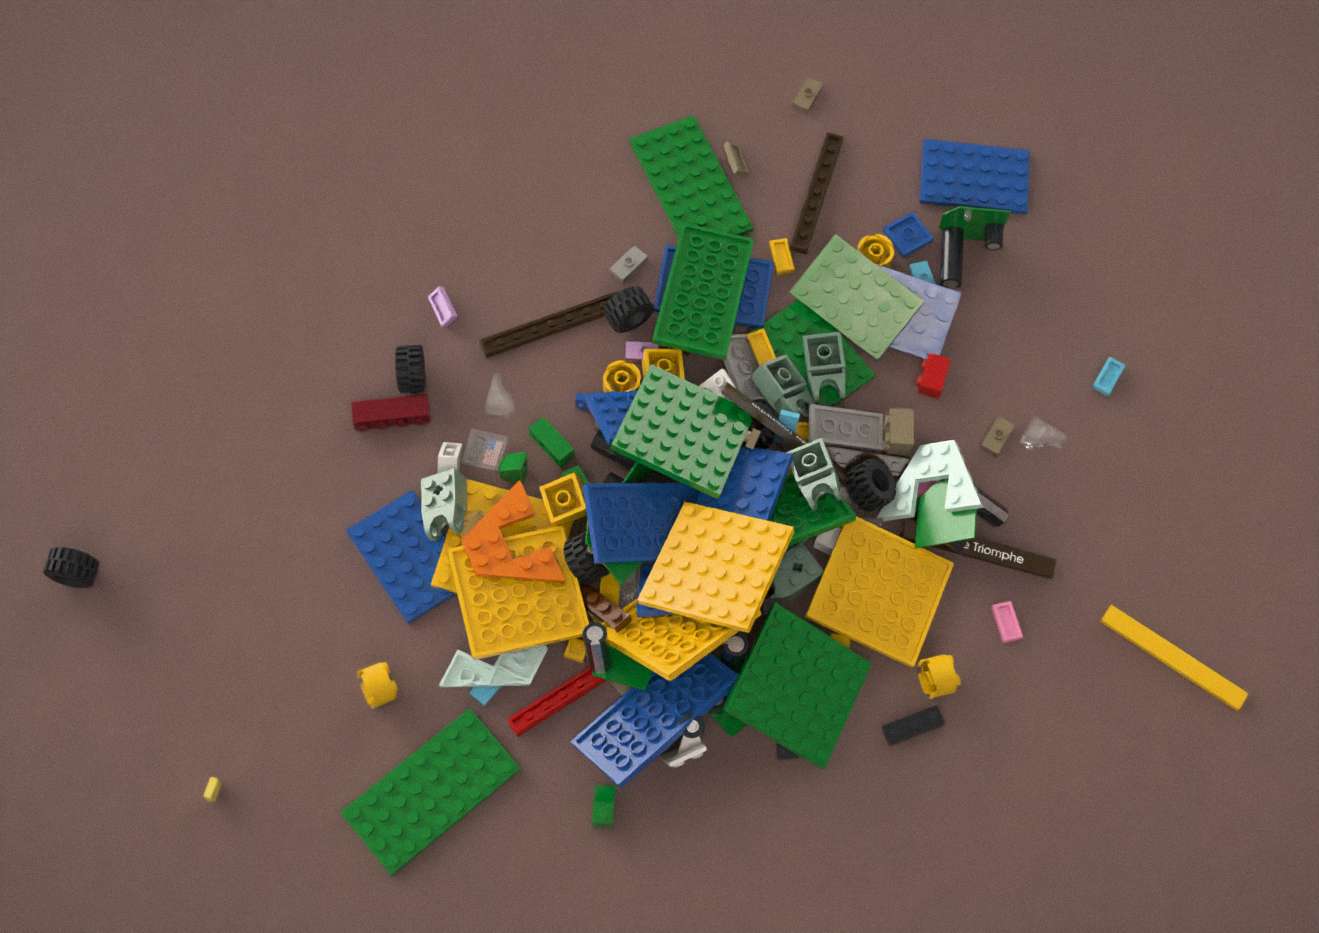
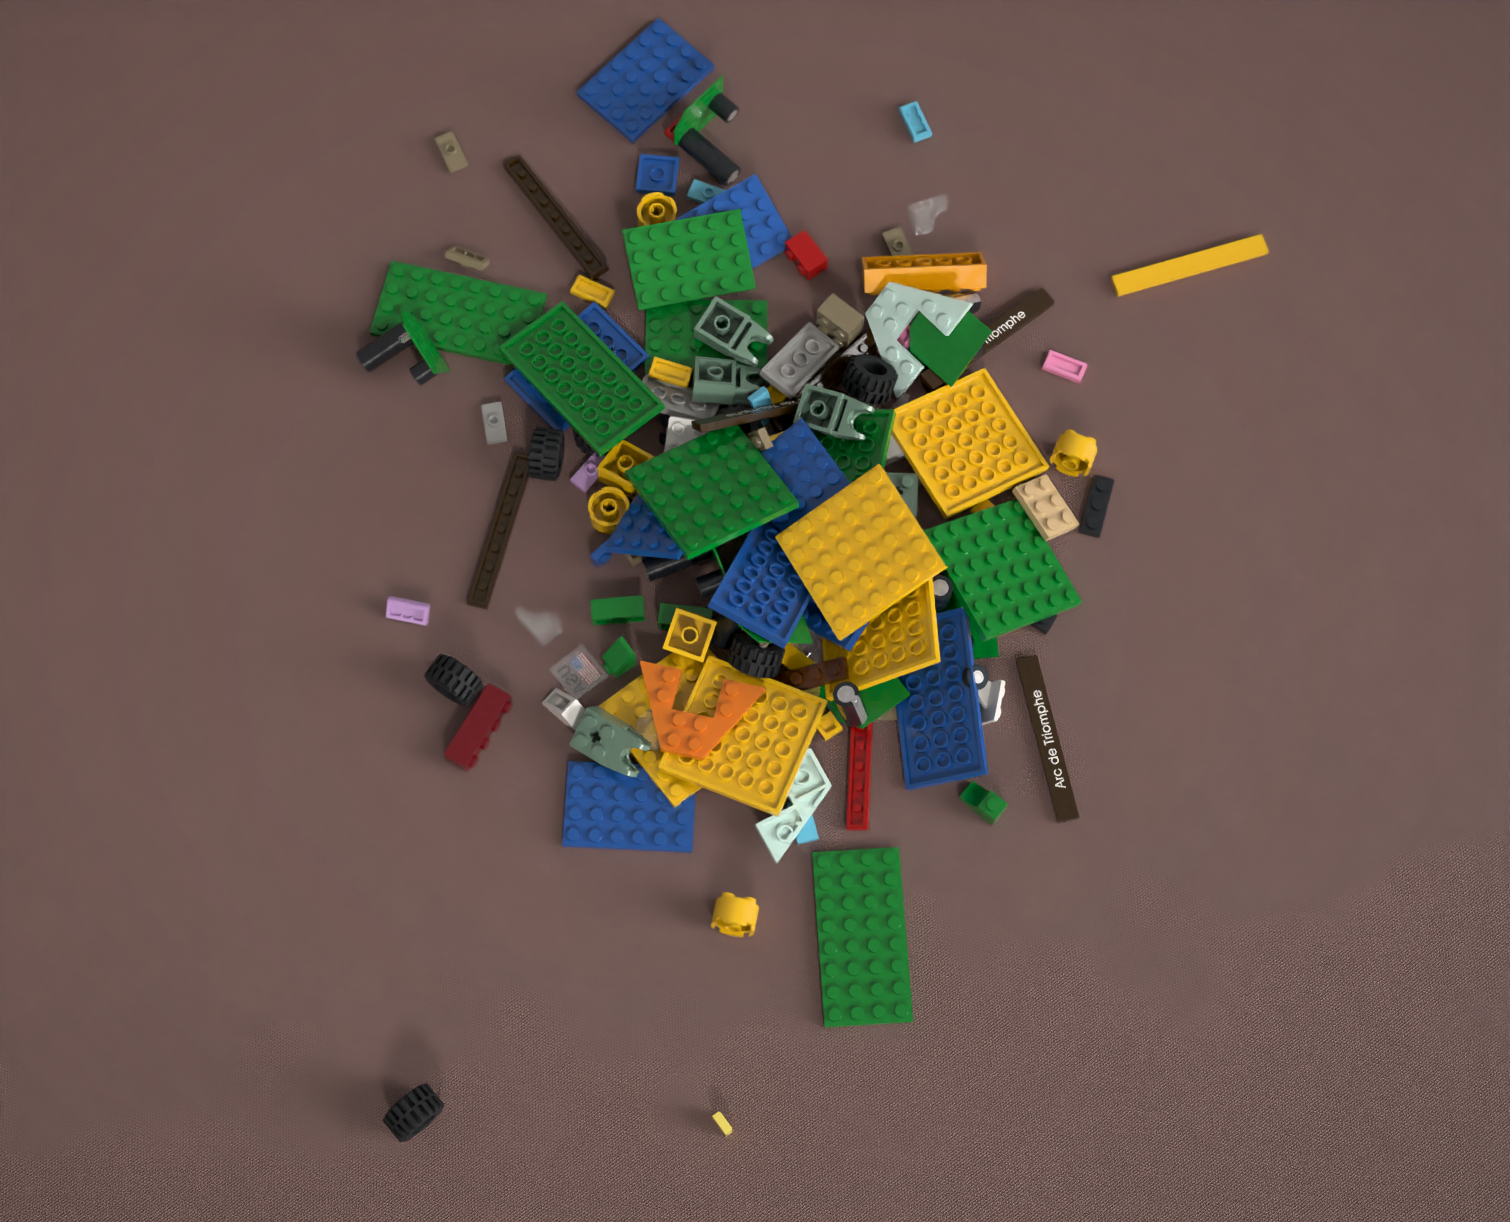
camera: 50 degrees left, 5 degrees up
none -> piece [356,311,451,386]
none -> light orange brick [861,252,987,295]
none -> tan plate [1012,474,1080,542]
none -> dark brown tile [1016,655,1079,823]

